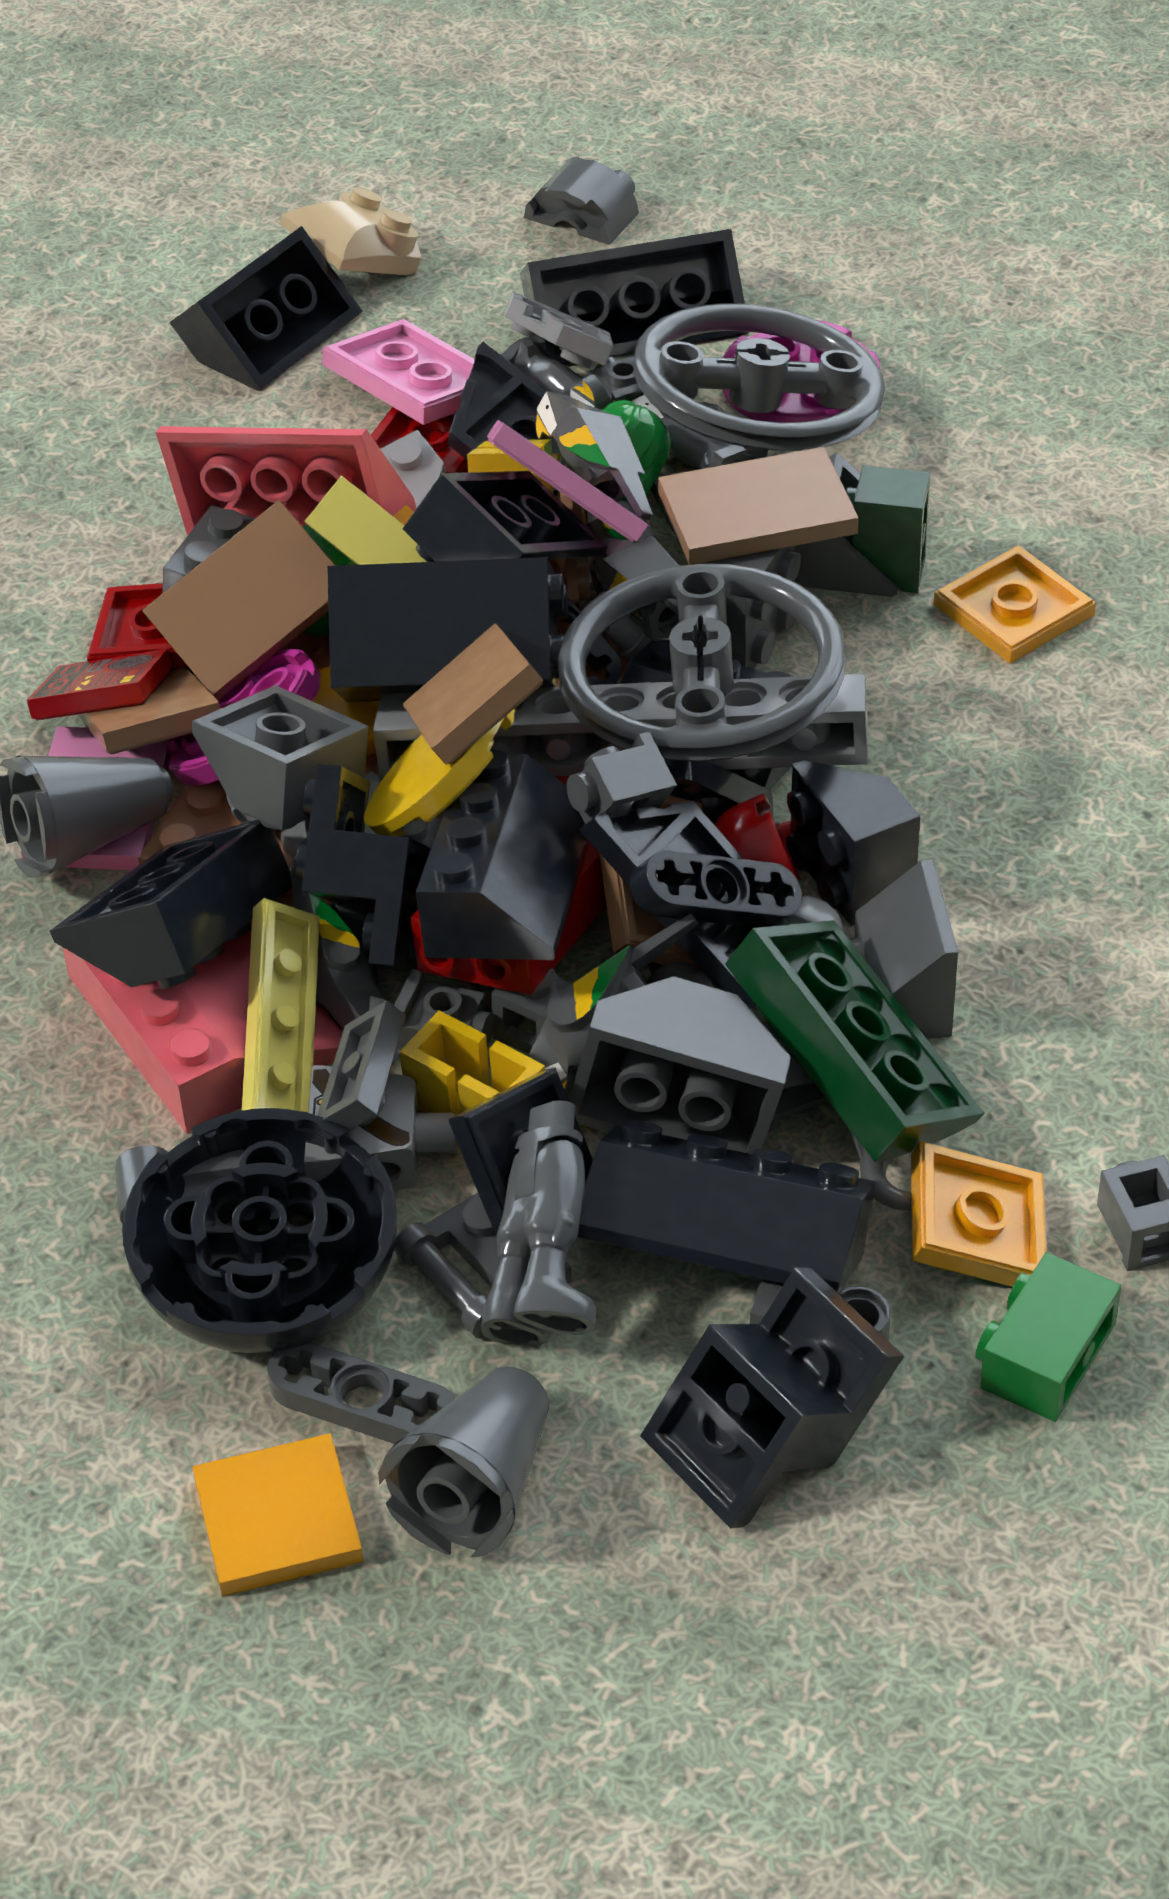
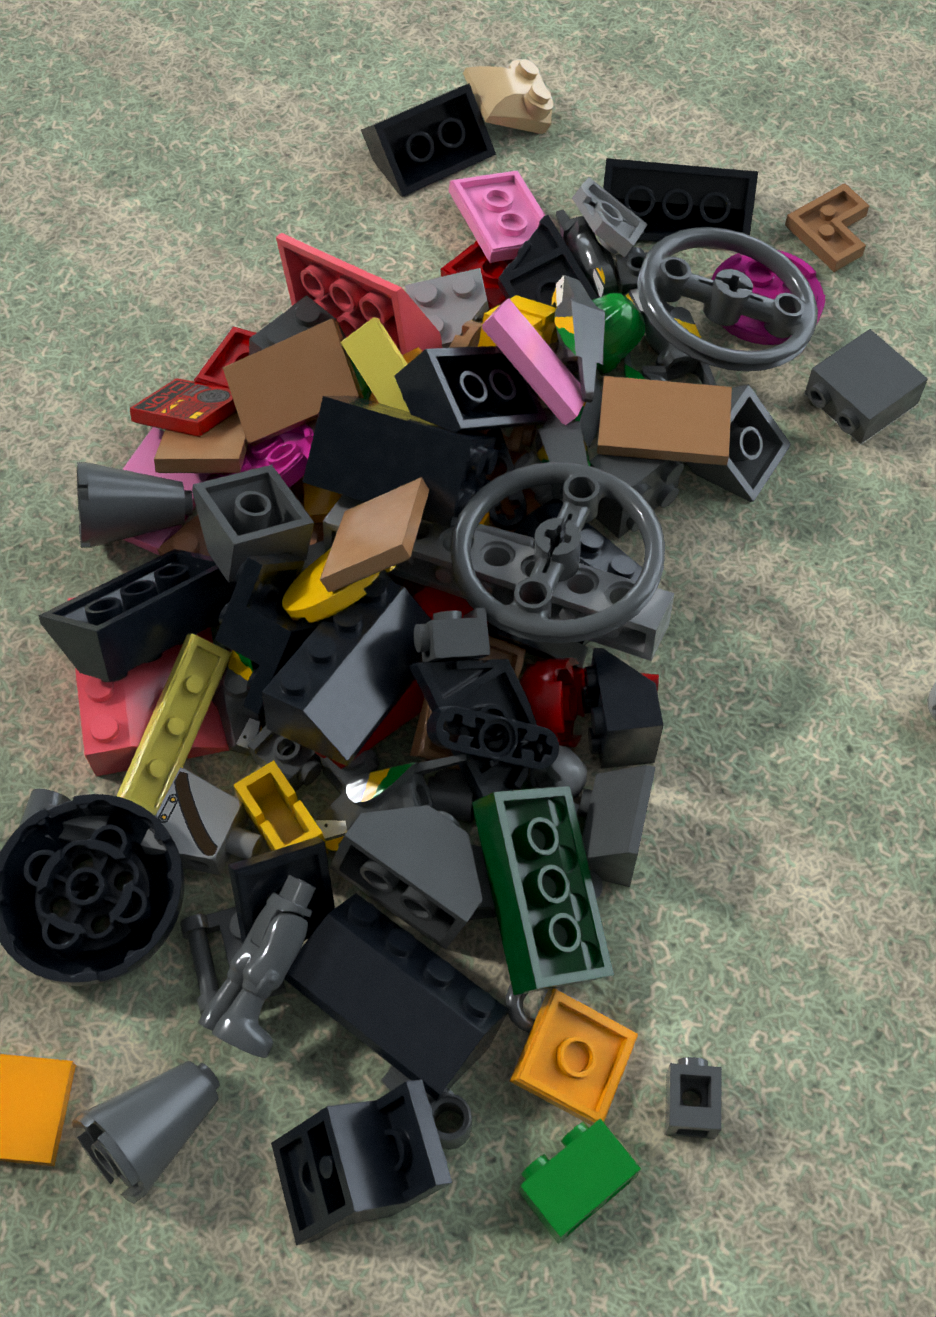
camera: 20 degrees right, 15 degrees up
dark grey beam [267,1342,455,1444] -> none
dark grey plate [318,1000,406,1130] -> none
dark grey cylinder [524,157,639,245] -> none
dark green slope [846,465,930,593] -> none
light orange tile [933,545,1096,663] -> none
none -> medium nougat plate [785,183,870,272]
none -> dark grey piece [805,329,928,445]

